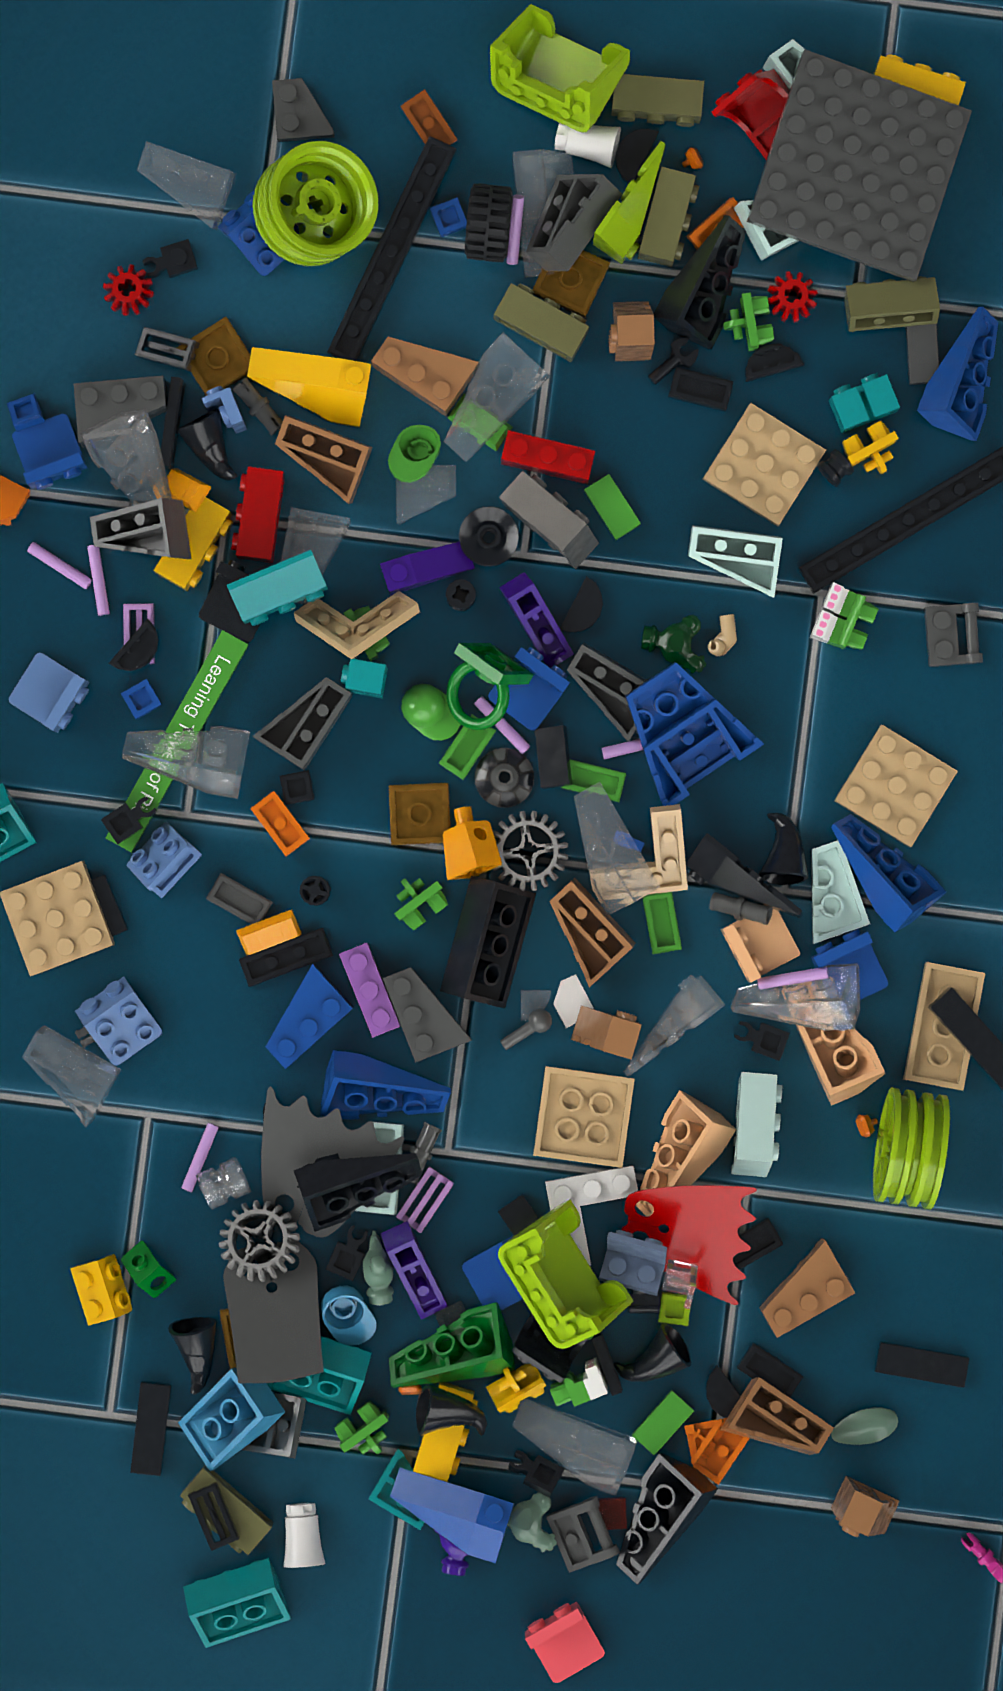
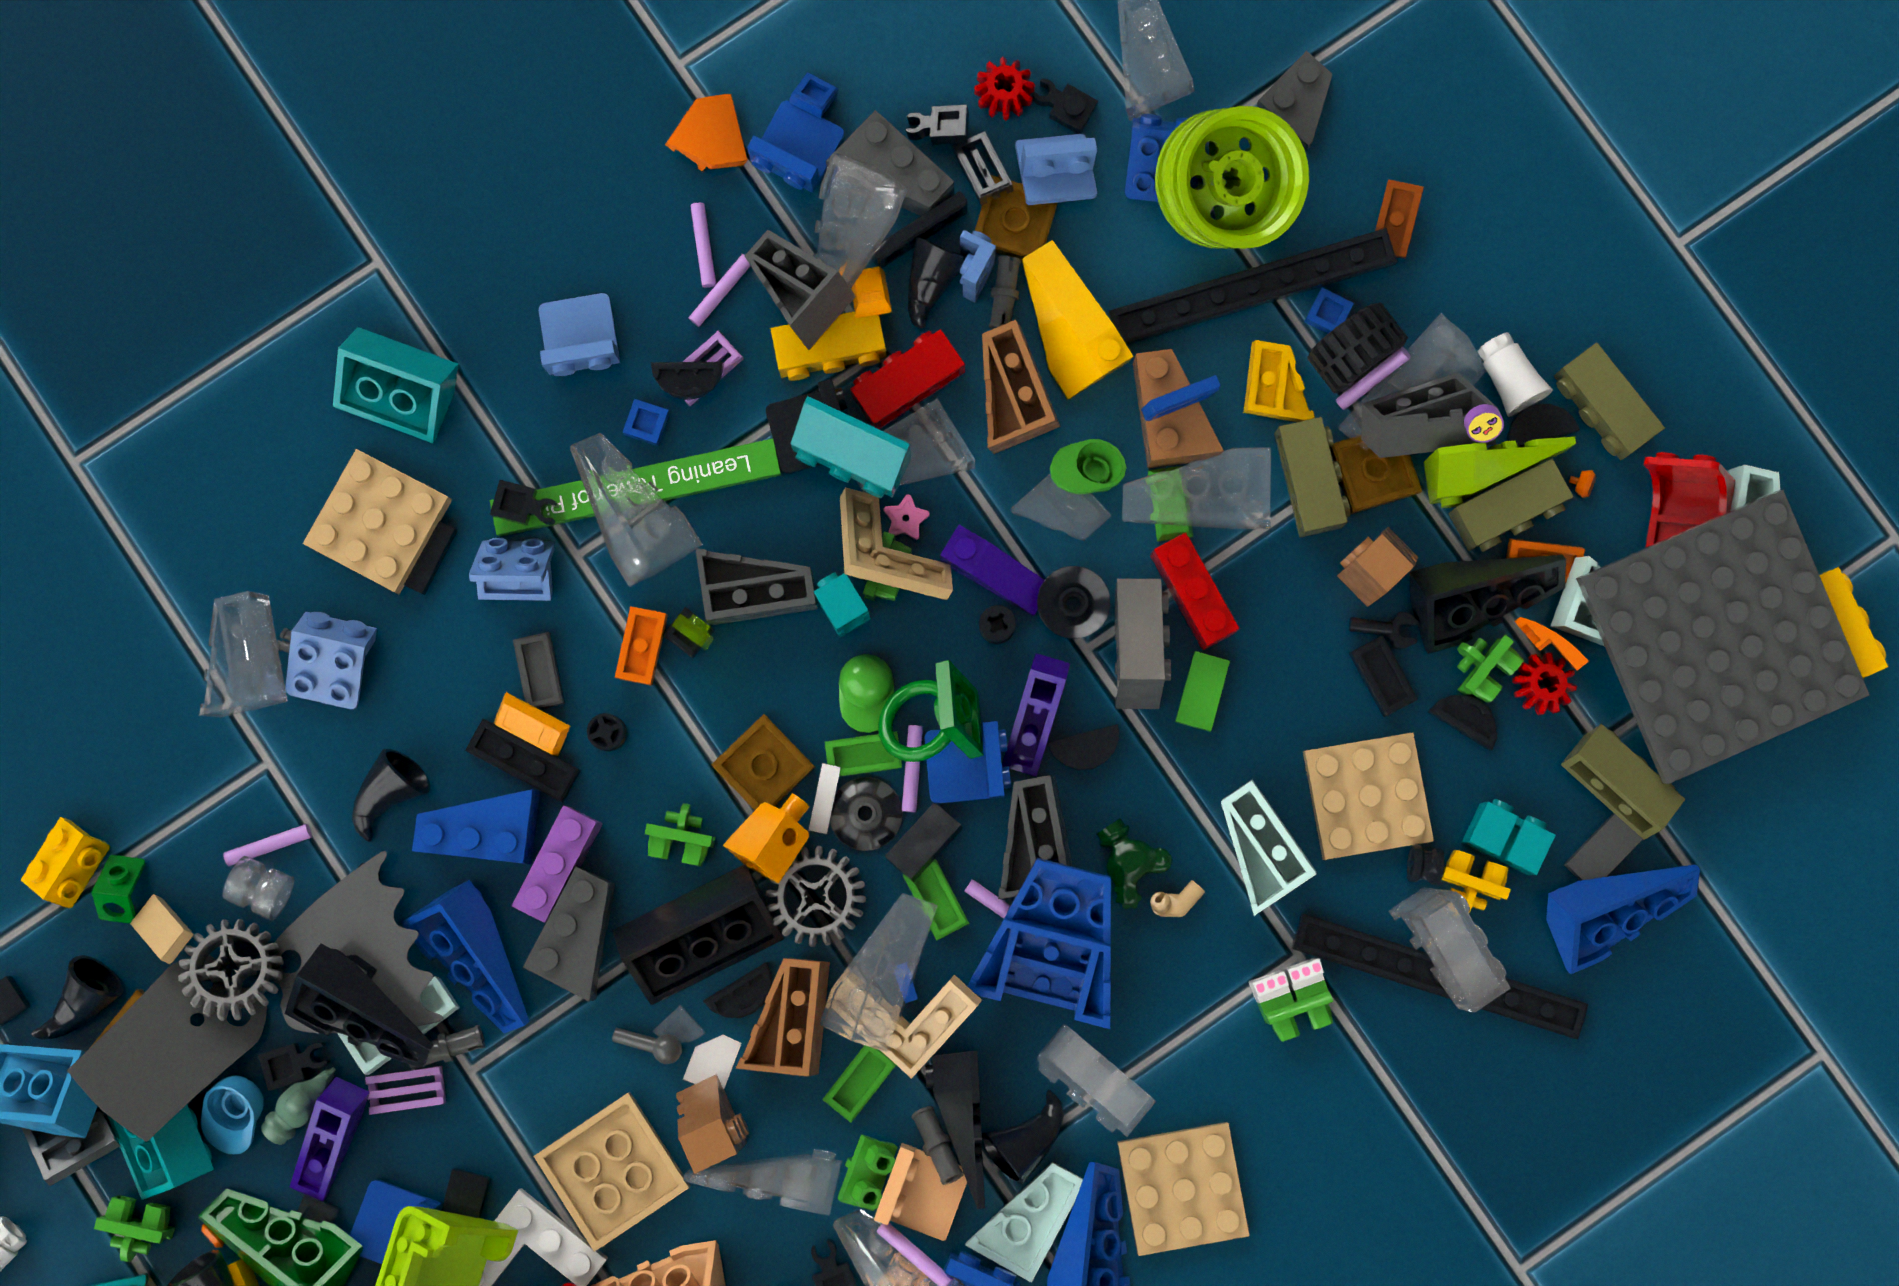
camera: 55 degrees right, 5 degrees down
lime windscreen [490,4,630,132] -> none
dark grey plate [924,603,983,667] -> none
none -> tan tile [130,894,194,964]
none -> black hat [352,749,430,842]
none -> clear neon green plate [672,614,714,651]
none -> black tile [703,962,772,1018]
none -> white sticker [809,763,841,834]
none -> bright green hips [837,1134,898,1211]
none -> bright pink plate [883,494,930,540]
none -> plate [906,104,969,145]
none -> medium blue bracket [1015,134,1097,205]
none -> clear wedge [1036,1023,1156,1137]
none -> blue tile [1141,375,1221,421]
none -> yellow wing [1243,340,1315,422]
none -> clear wedge [1389,888,1510,1012]
none -> tile [1464,404,1504,443]
none -> orange slope [1514,617,1589,670]

